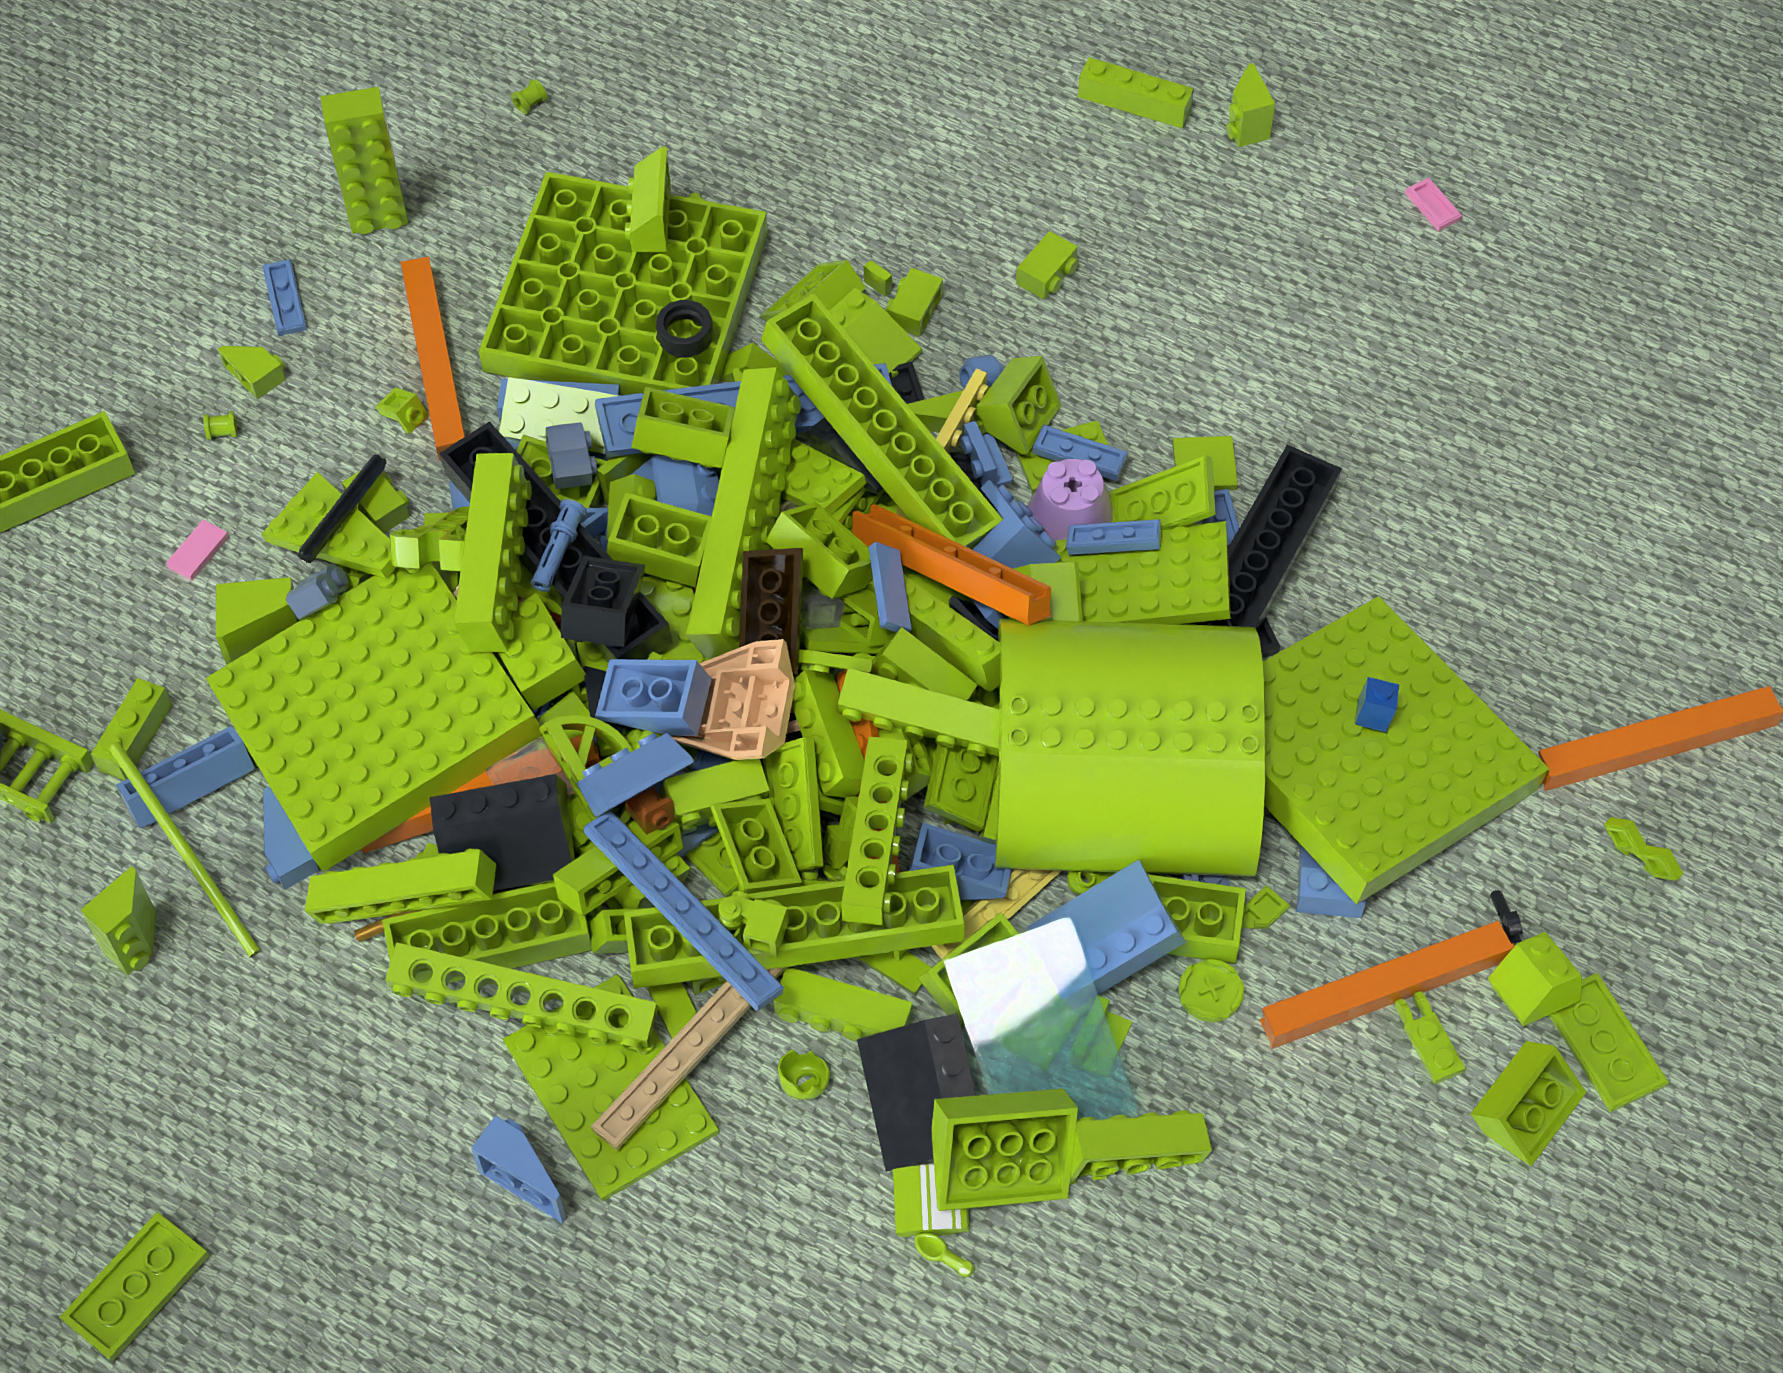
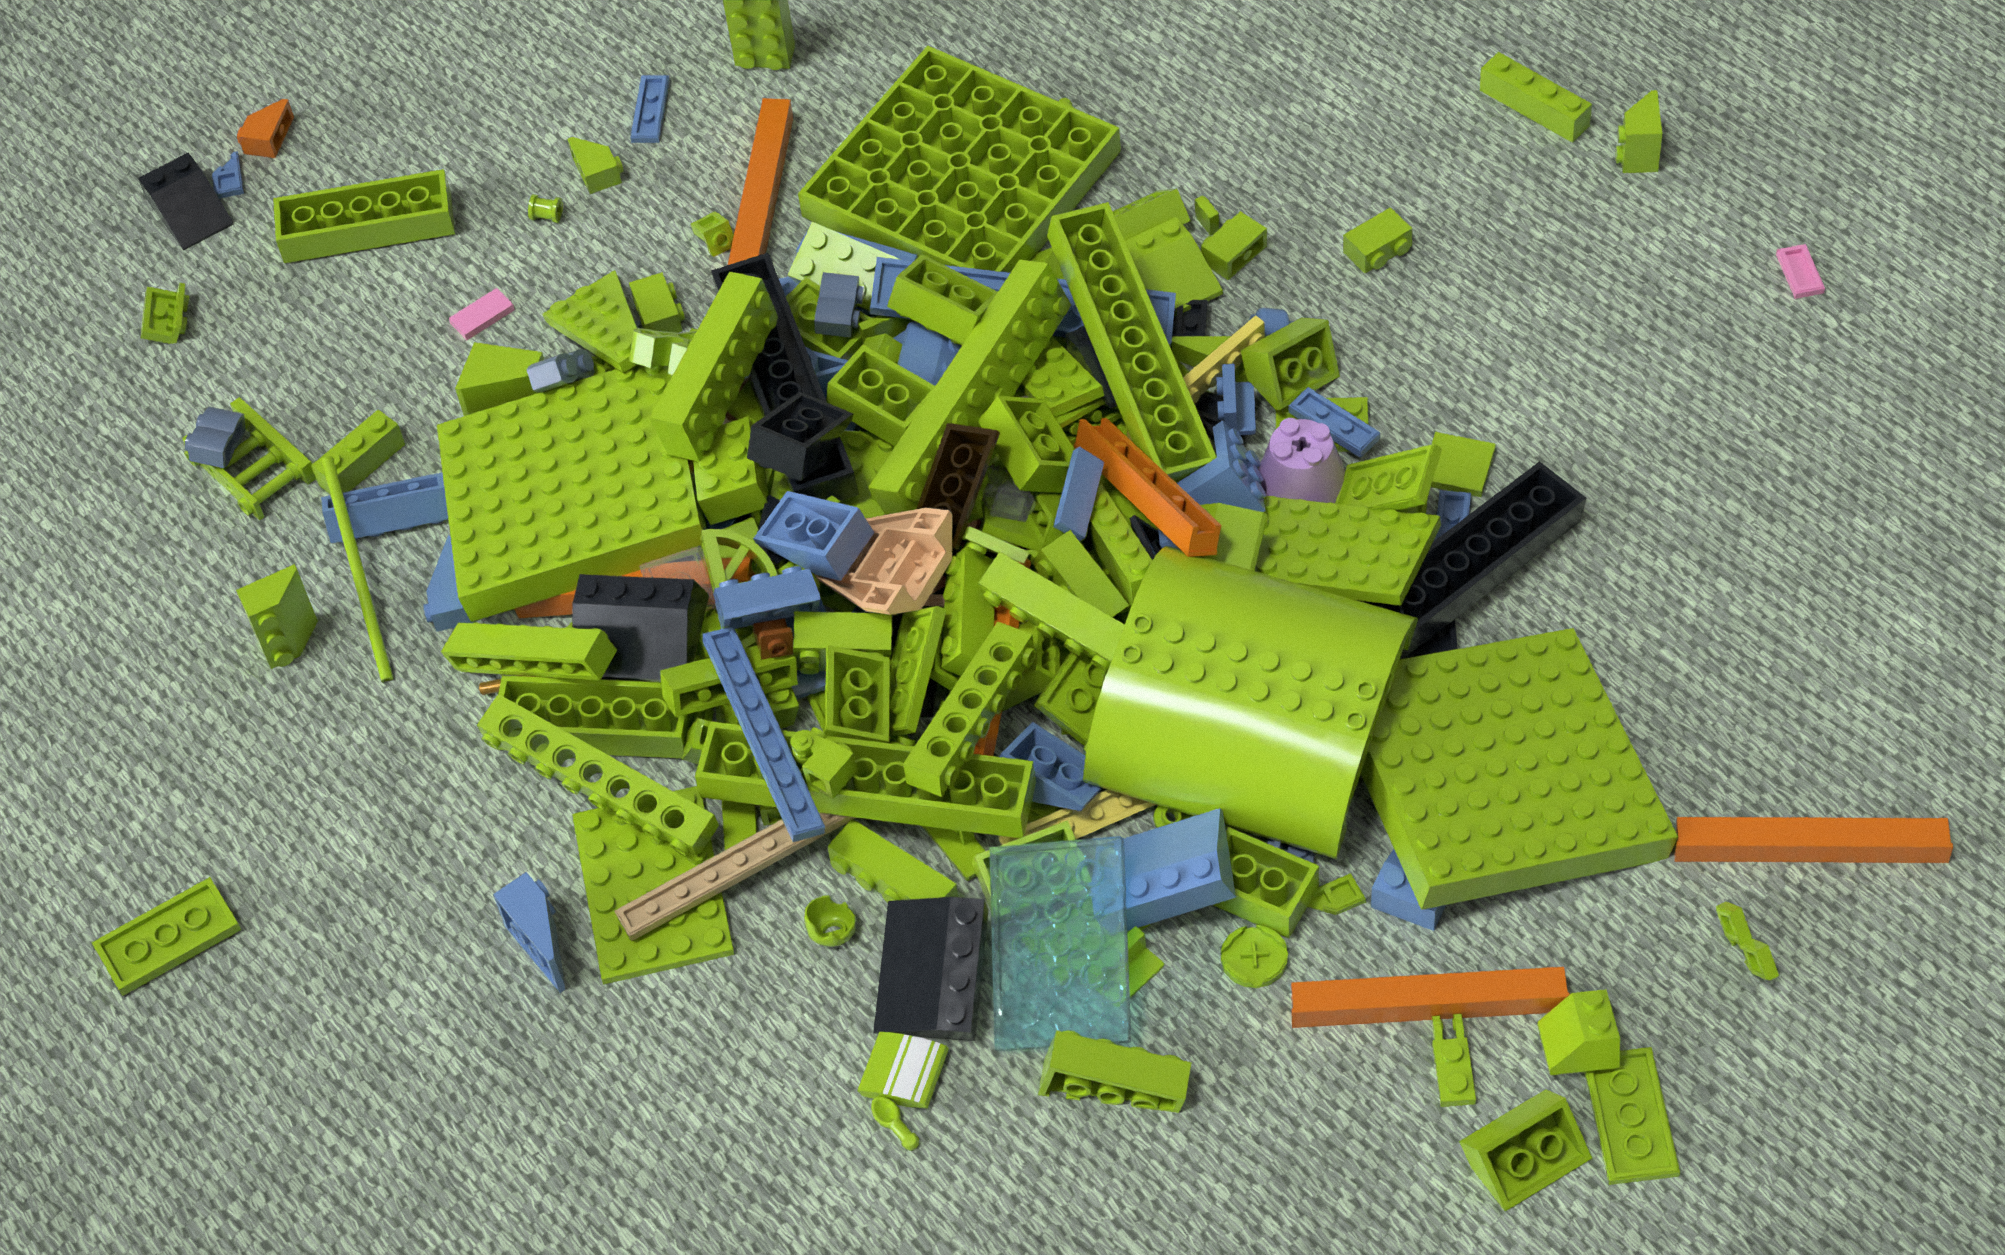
camera: 25 degrees right, 5 degrees down
black axle [298,454,387,563] -> none
medium blue pin [530,499,587,592] -> none
lime slope [625,147,671,252] -> none
black tyre [656,300,713,358] -> none
lime slope [932,1088,1078,1211] -> none
medium blue tile [1066,519,1162,555] -> none
blue brick [1355,677,1399,732] -> none
black bar [1490,890,1523,944] -> none

